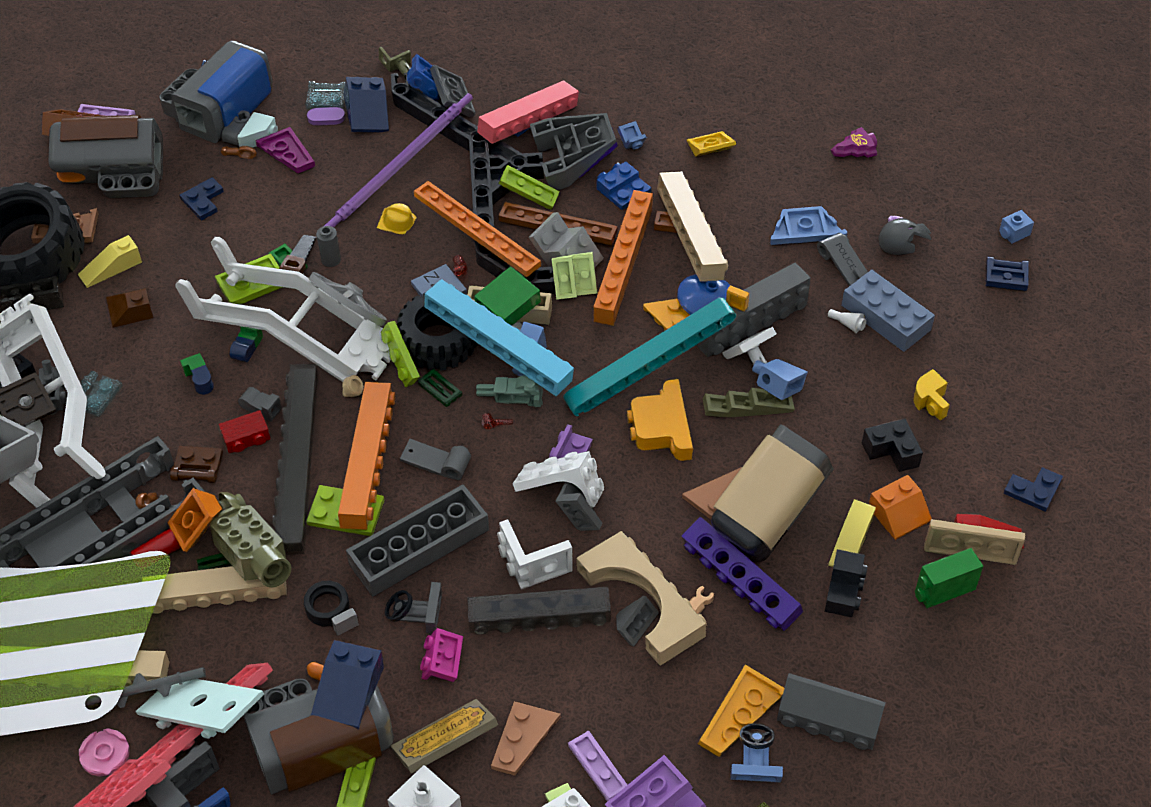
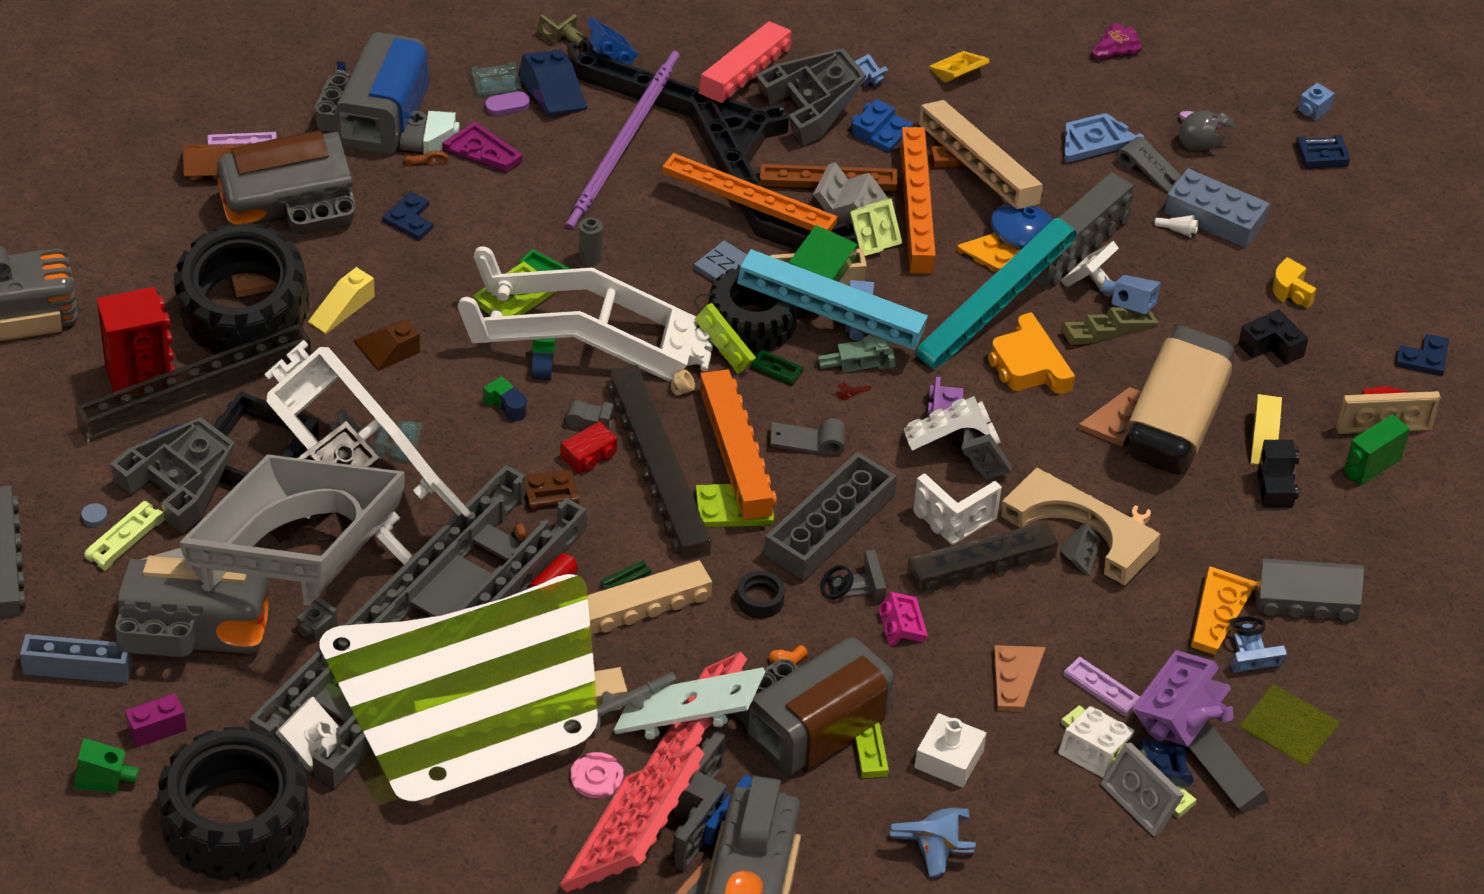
camera: 20 degrees left, 5 degrees down
orange slope [167,488,222,552] -> none
olive brick [209,492,291,588] -> none
piece [279,235,316,274] -> none
light grey wheel [309,272,387,326] -> none
dark blue slope [311,640,384,729] -> none
light grey tile [332,608,359,636] -> none
yellow piece [377,203,417,234] -> none
tile [391,699,498,773] -> none
dark grey tile [430,65,476,117] -> none
clear red arm [453,255,468,276] -> none
lime plate [498,165,560,209] -> none
dark purple brick [682,517,803,631] -> none
light orange tile [726,285,749,312] -> none
orange slope [869,475,932,540] -> none

